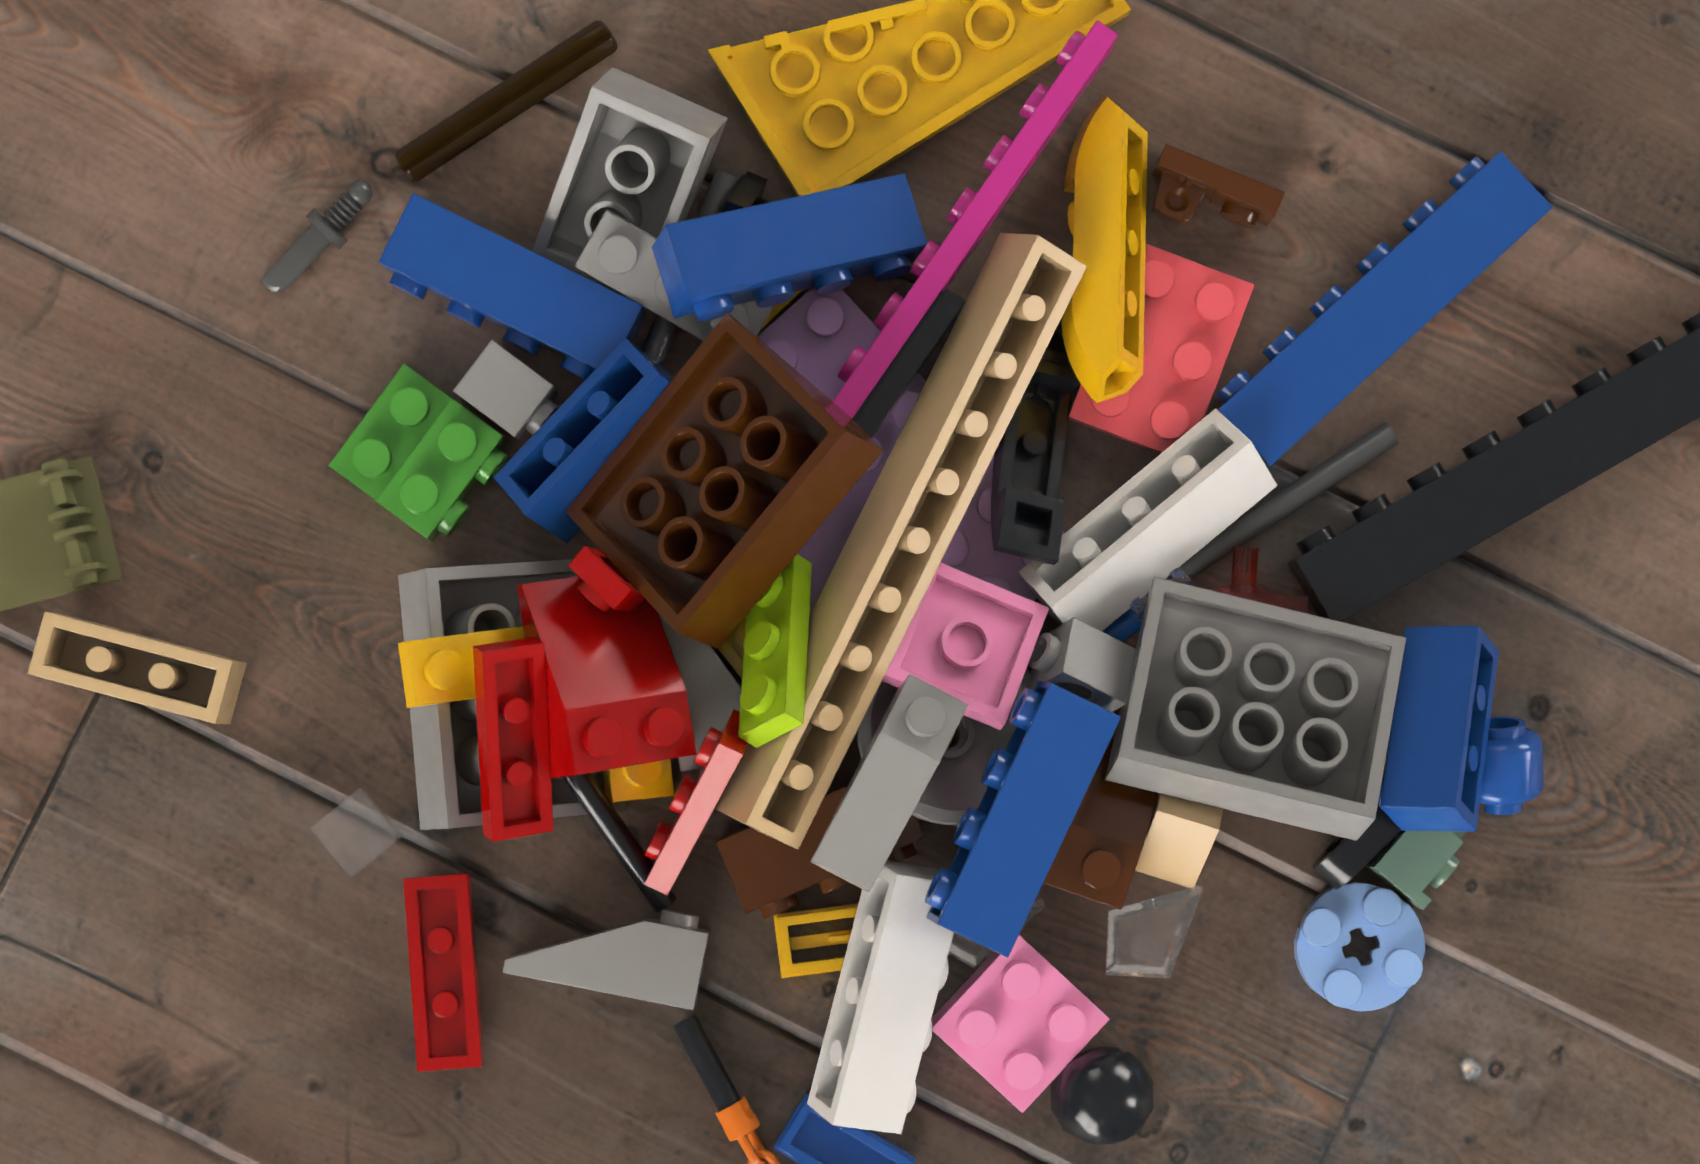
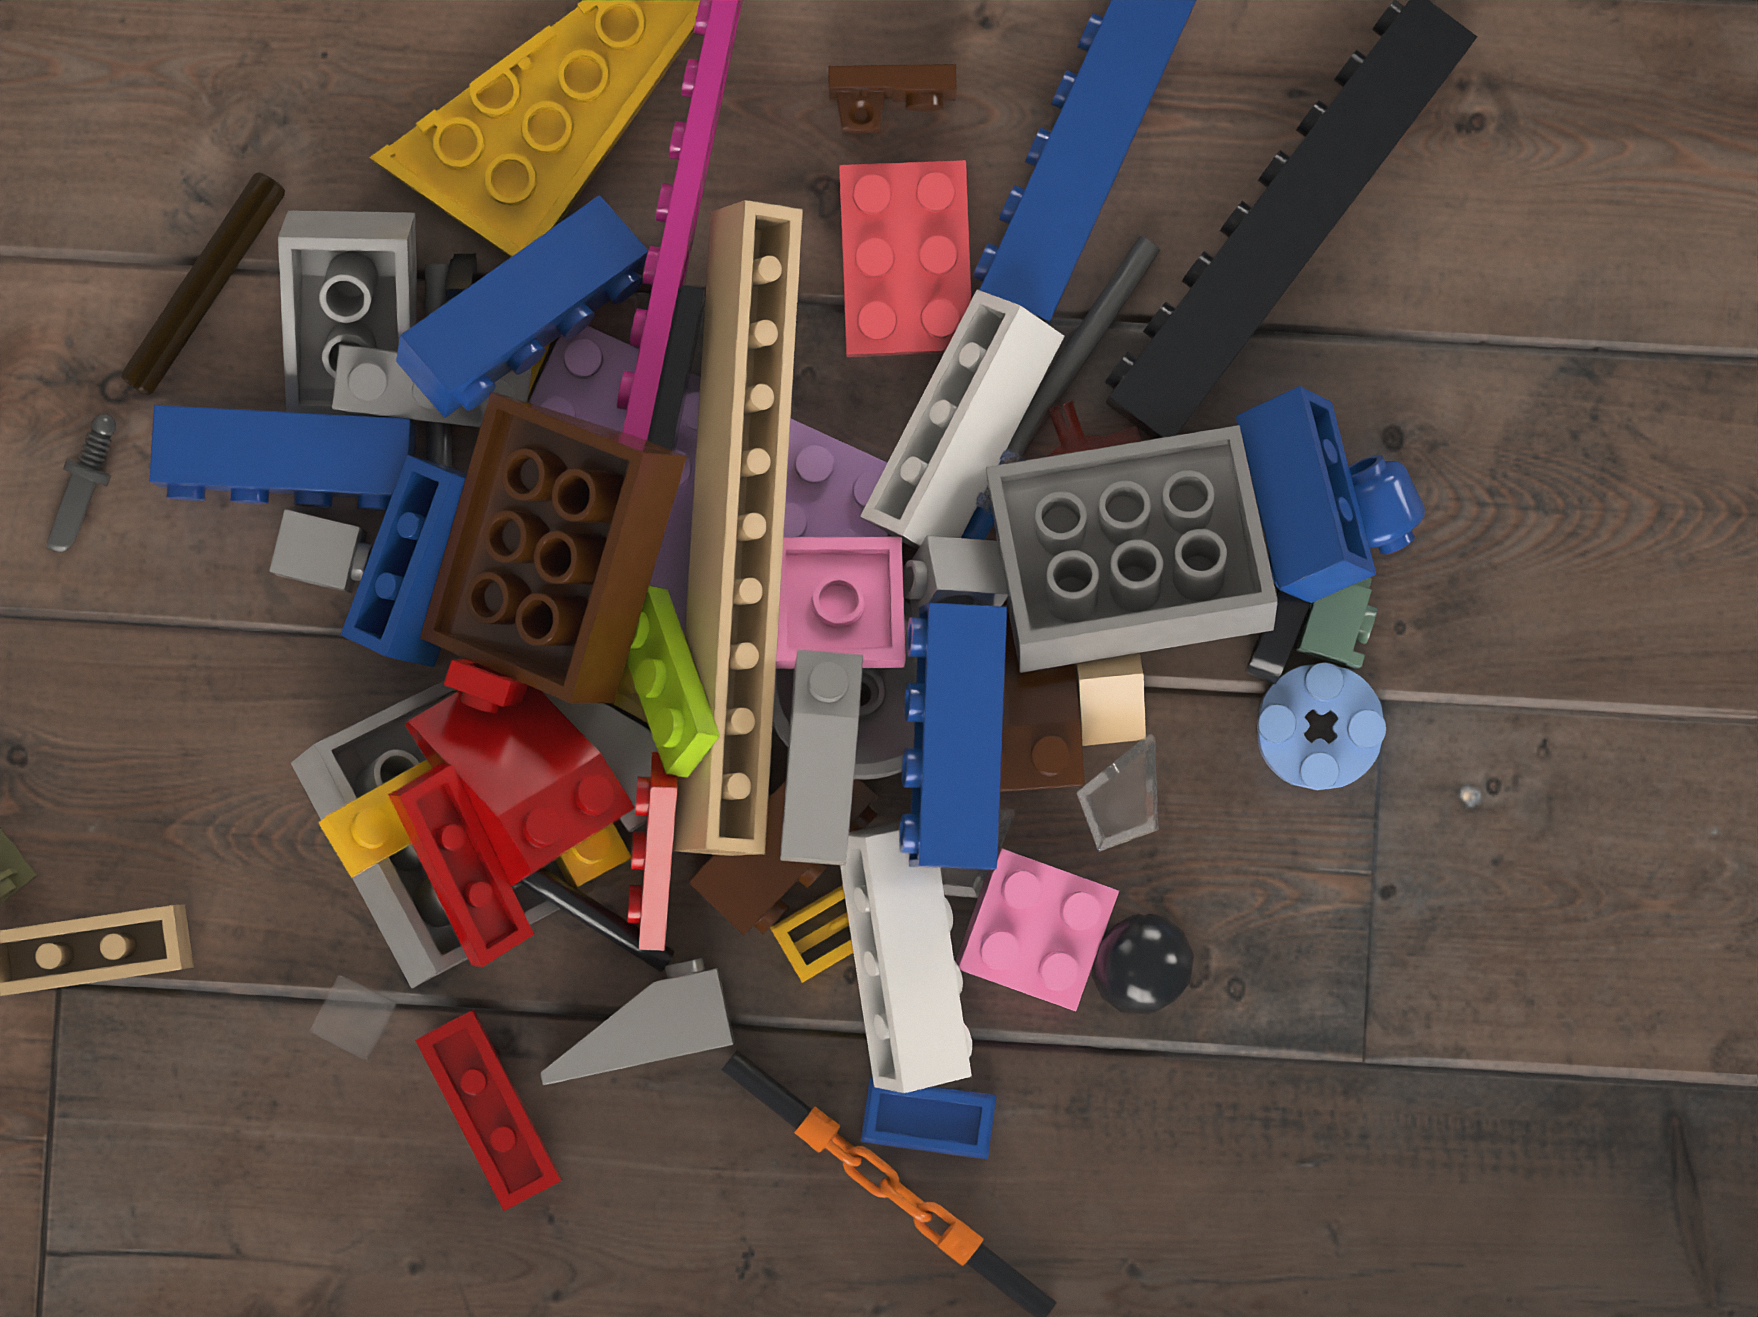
camera: 25 degrees left, 0 degrees up
bright green plate [328,364,509,542] -> none
black slope [991,320,1081,565] -> none
yellow brick [1061,94,1148,403] -> none

